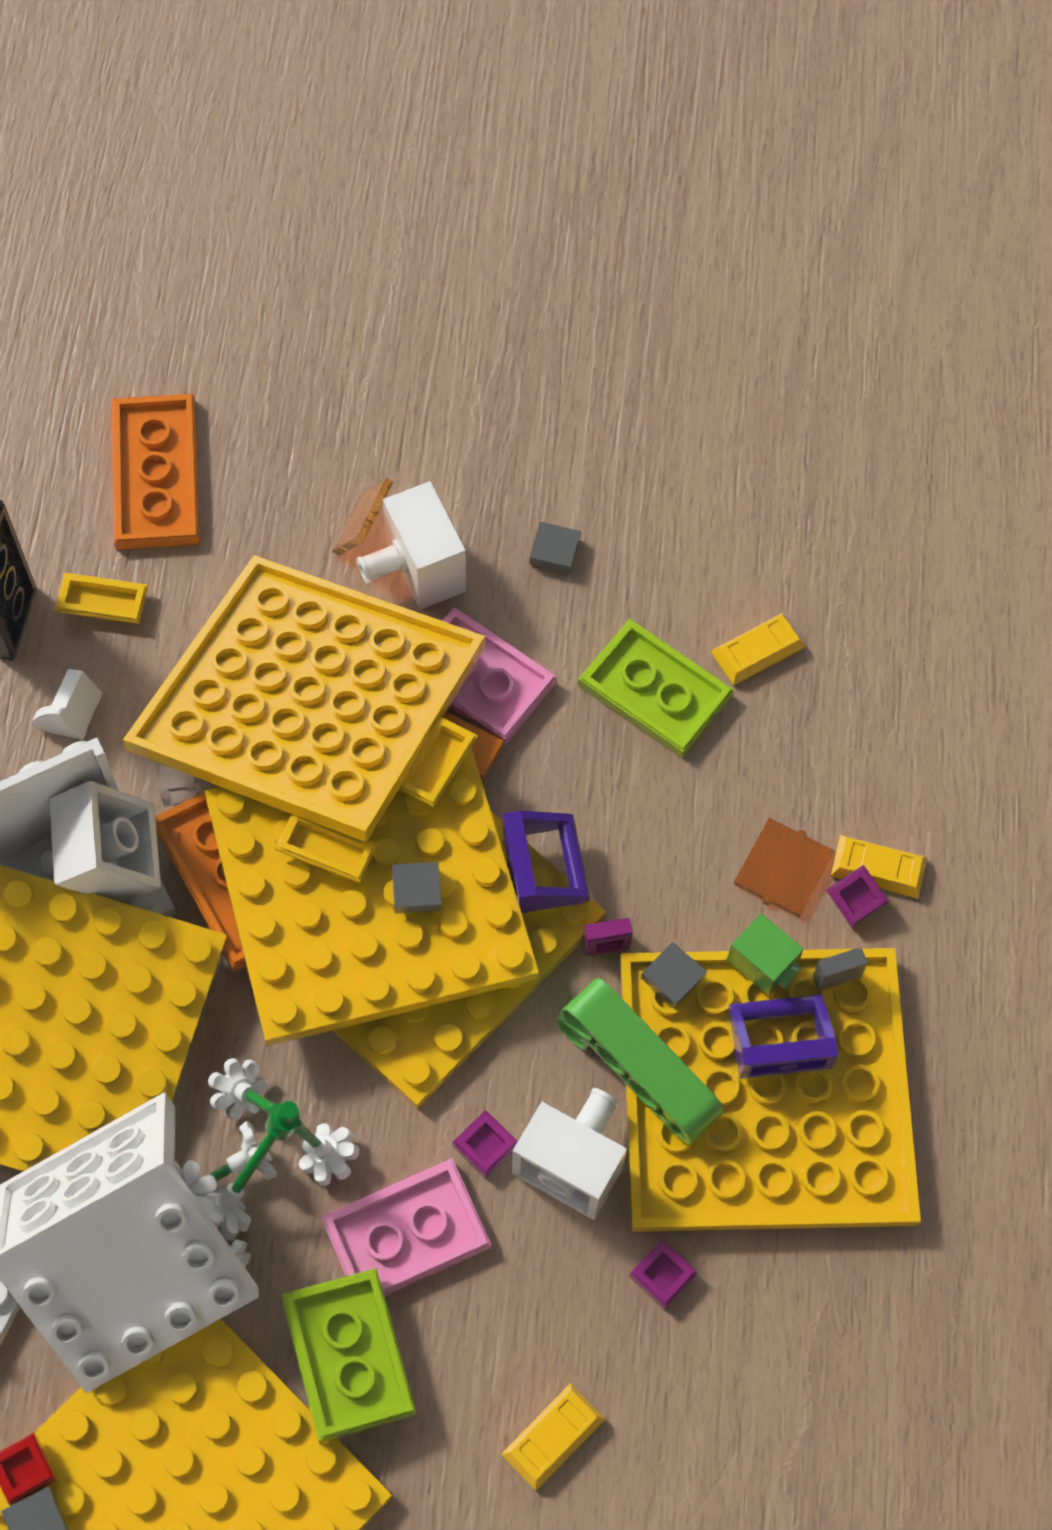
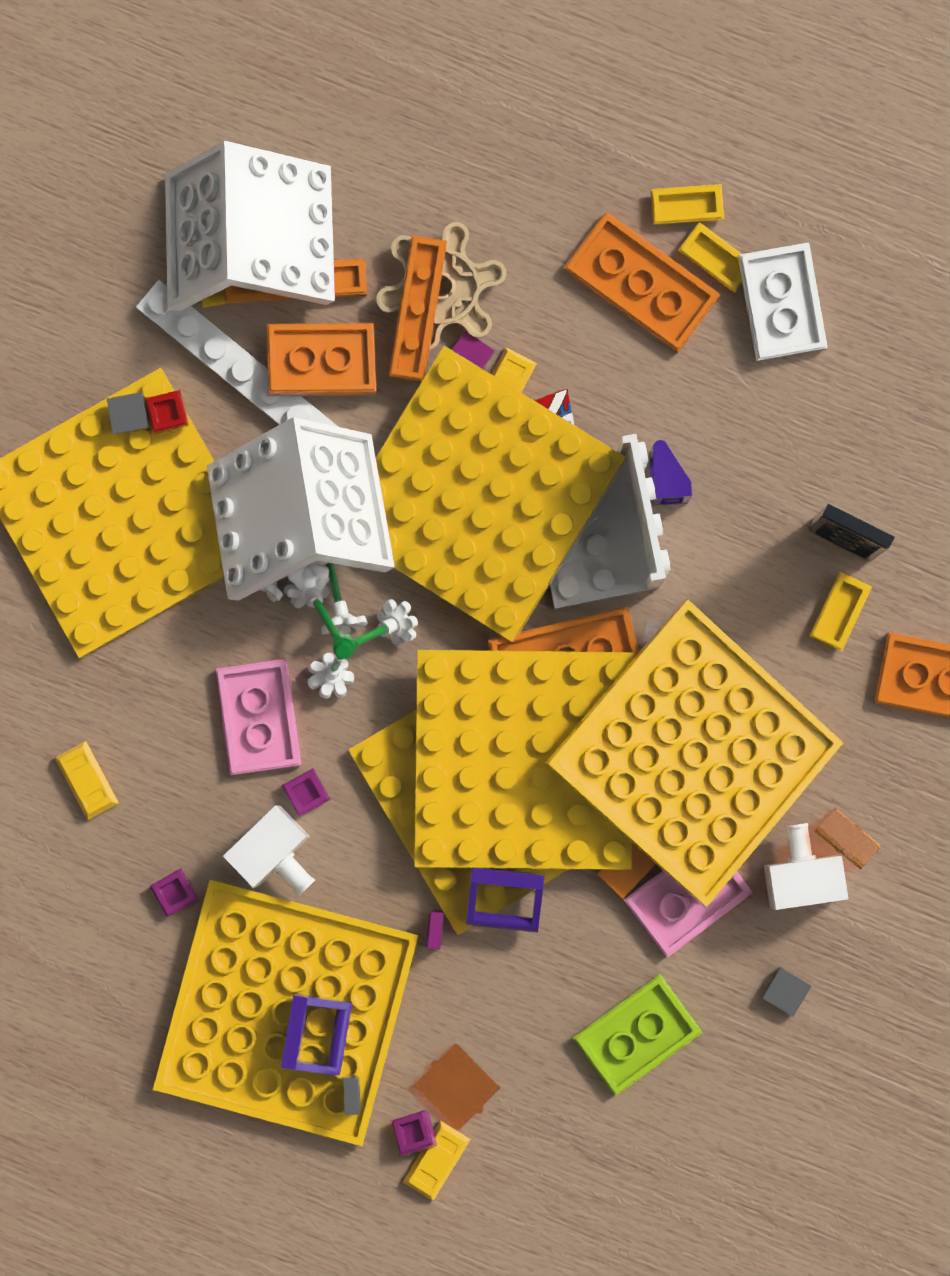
camera: 115 degrees right, 20 degrees up
white tile [31,669,103,740] -> none
white brick [41,781,161,903] -> none
yellow tile [275,814,378,883] -> none
lime tile [281,1268,416,1443] -> none
dark grey tile [392,862,441,914] -> none
yellow tile [399,716,478,808] -> none
bright green beam [556,978,724,1145] -> none
dark grey tile [641,941,707,1009] -> none
yellow tile [710,613,806,686] -> none
bright green brick [727,913,804,996] -> none

